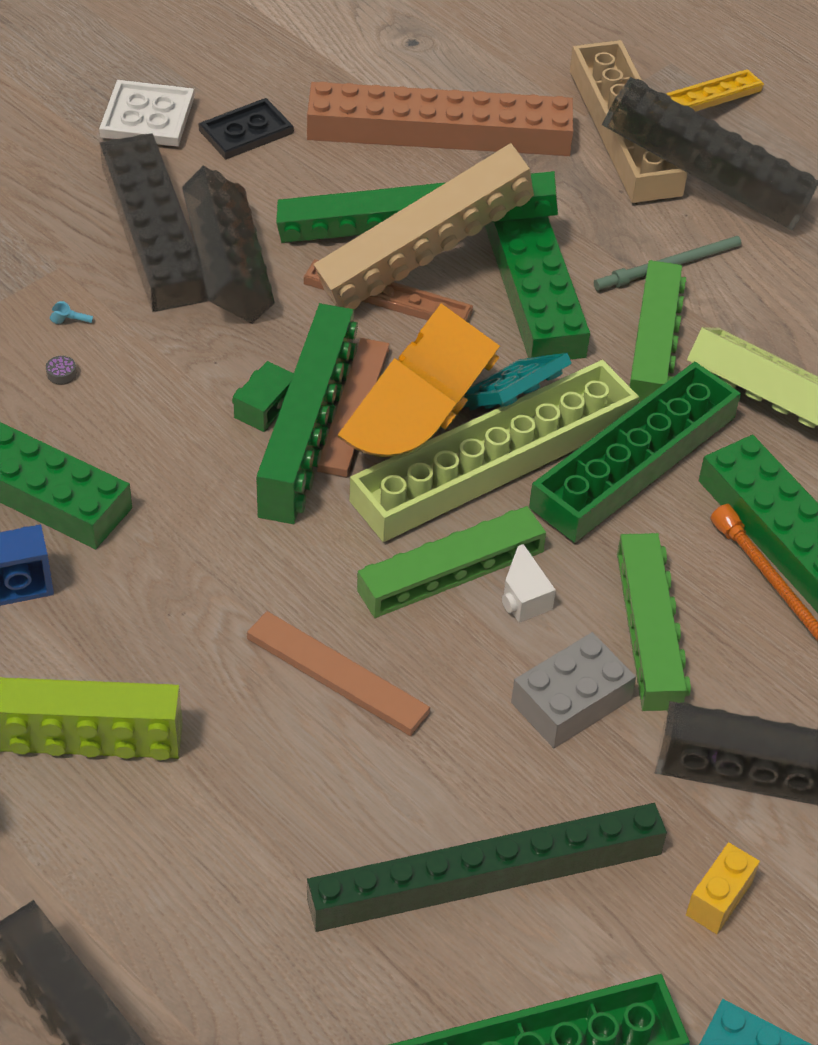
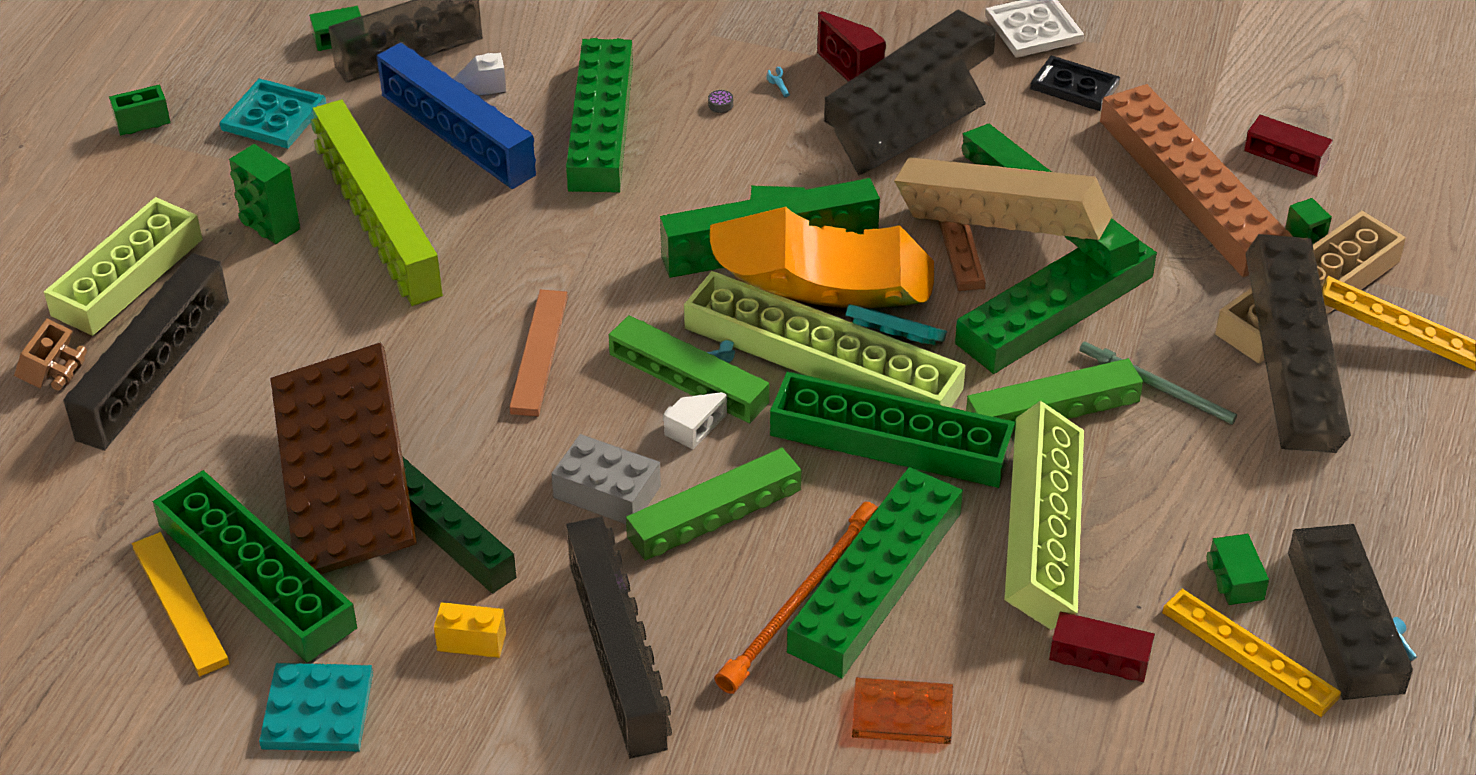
camera: 65 degrees right, 5 degrees down
none -> reddish brown plate [270,342,417,575]
none -> medium azure hand [707,340,735,363]
none -> dark red slope [817,11,886,91]
none -> dark red brick [1244,114,1333,177]
none -> green brick [1285,198,1332,258]

